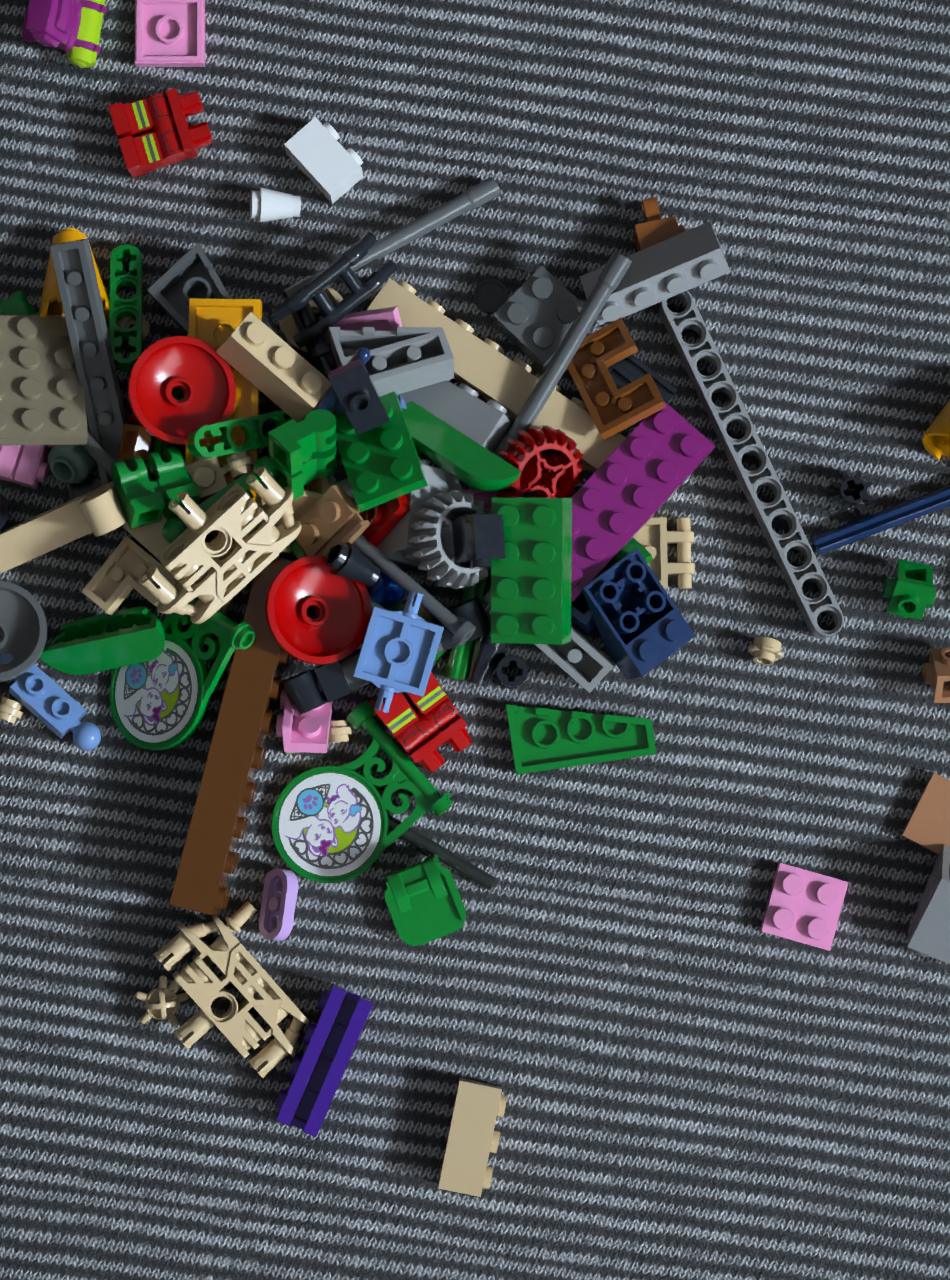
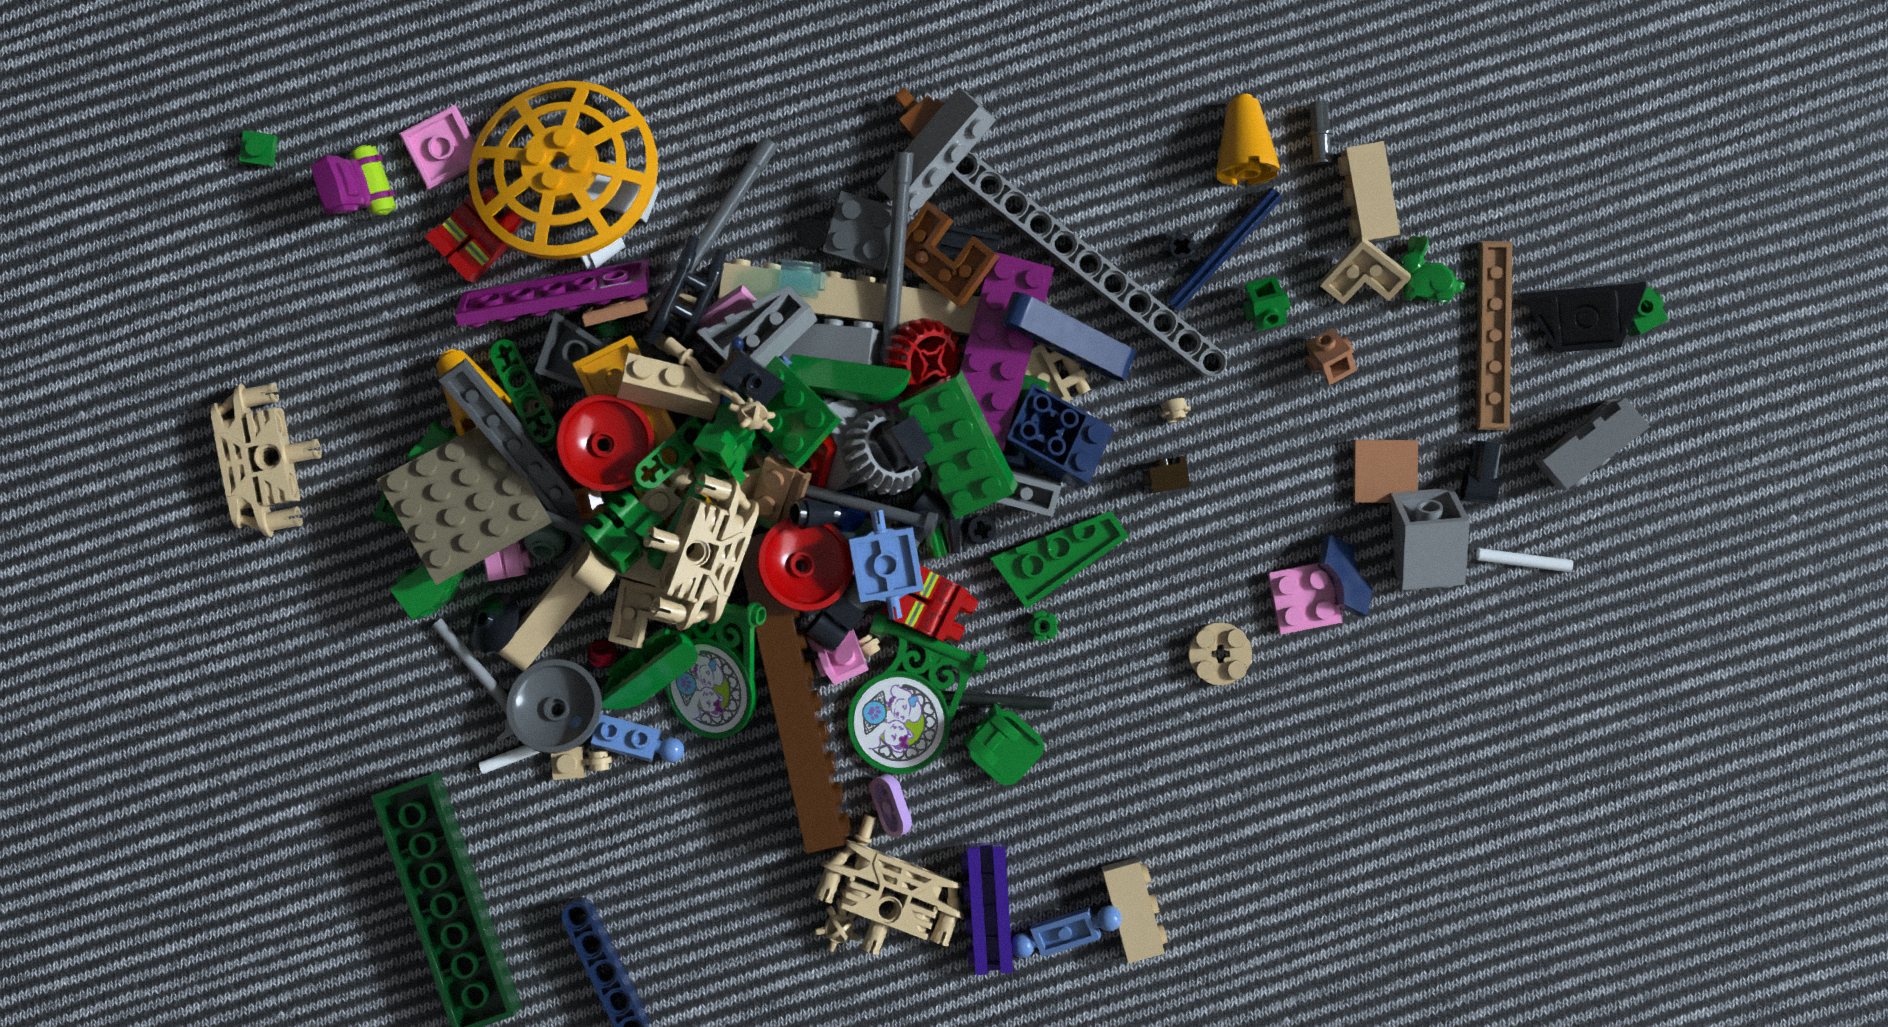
camera: 25 degrees left, 5 degrees up
none -> magenta plate [455,259,650,327]
none -> light orange dish [469,81,658,260]
none -> nougat tile [582,292,652,327]
none -> dark red plate [587,639,618,668]
none -> green plate [593,319,624,339]
none -> tan piece [663,337,775,433]
none -> clear light blue brick [778,259,827,298]
none -> beam [1001,292,1136,382]
none -> medium blue plate [1011,905,1122,958]
none -> green plate [1027,610,1058,642]
none -> dark brown brick [1141,456,1191,493]
none -> tan plate [1188,622,1252,685]
none -> dark blue tile [1318,534,1373,617]

